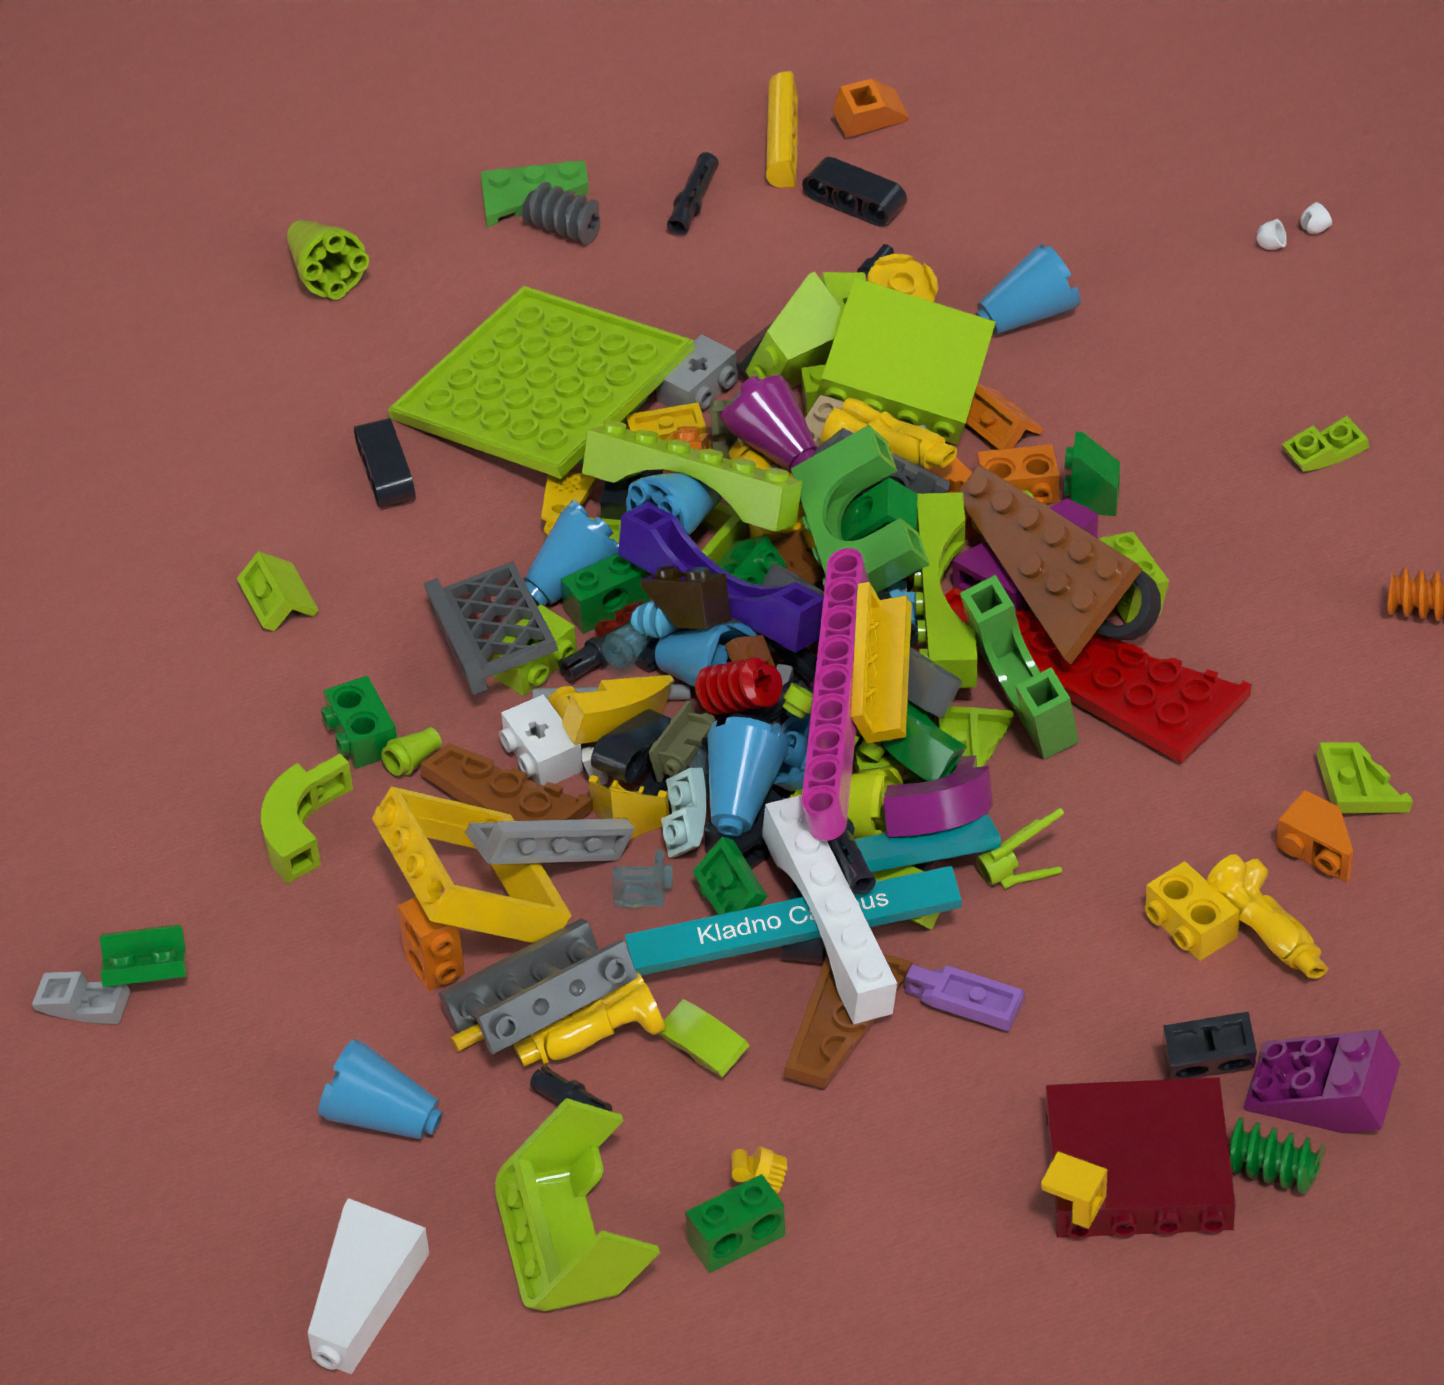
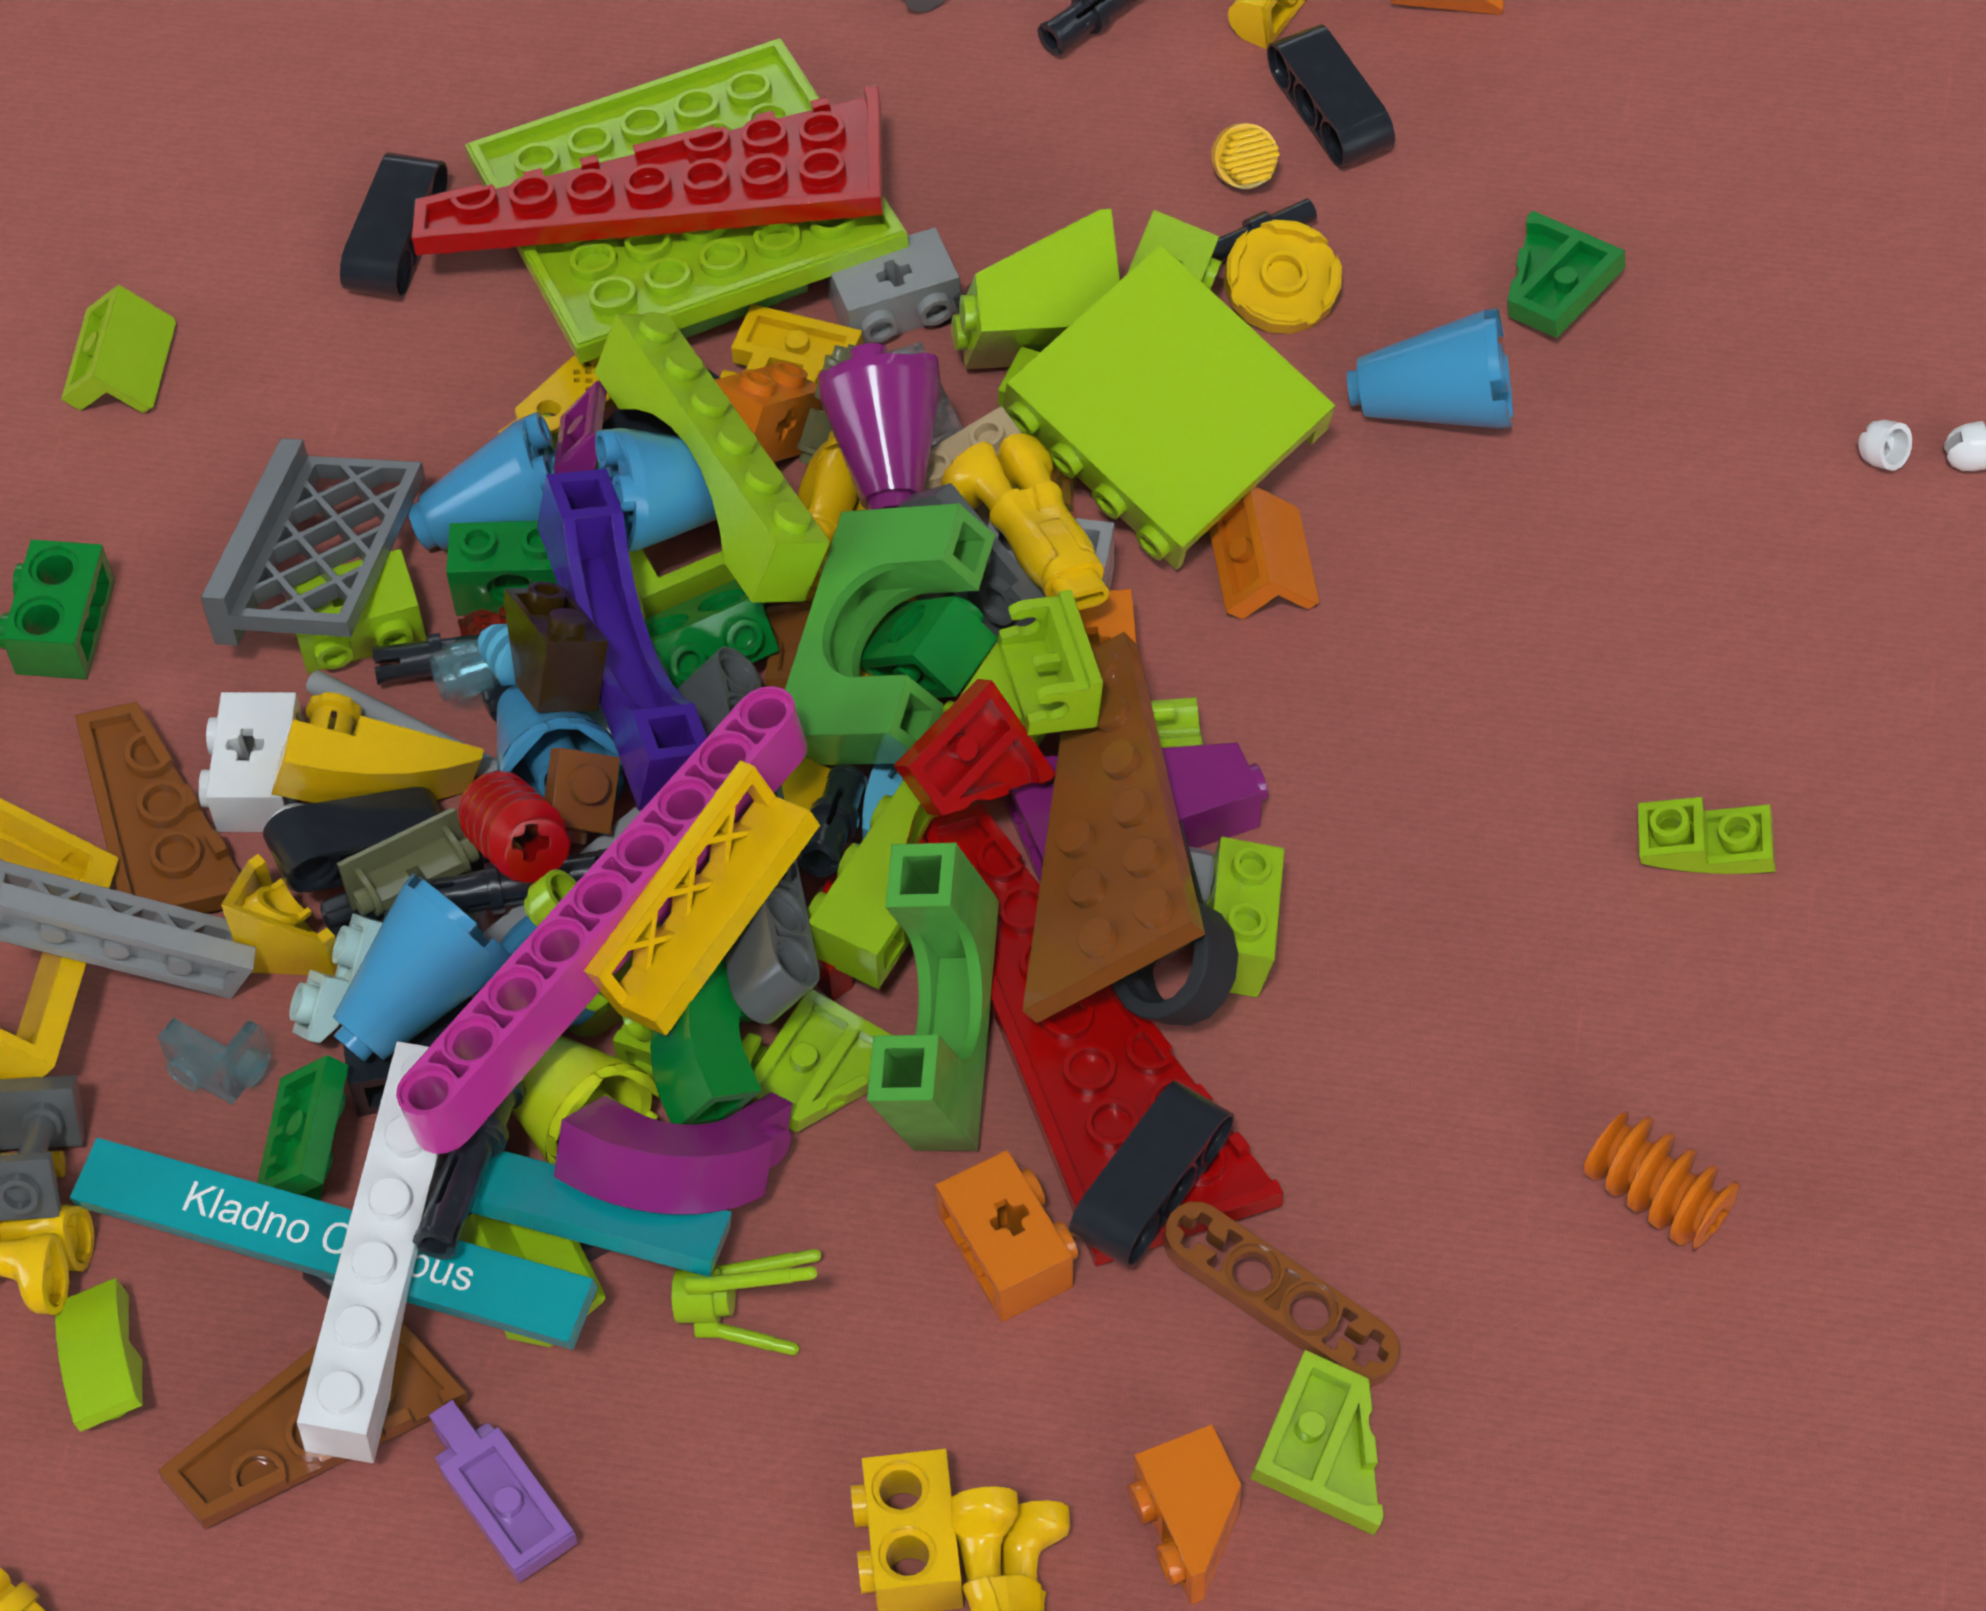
camera: 30 degrees right, 10 degrees up
lime cone [381,727,442,776] -> none
orange brick [977,444,1059,504] -> none
green slope [1064,431,1121,516] -> none
none -> red wing [412,86,883,255]
none -> magenta slope [553,381,607,474]
none -> red wing [894,679,1056,816]
none -> orange brick [935,1150,1078,1323]
none -> lime hinge [998,590,1103,736]
none -> black beam [1069,1081,1235,1268]
none -> dark orange beam [1163,1202,1400,1387]
none -> yellow piece [1211,123,1280,189]
none -> green wing [1507,210,1626,338]

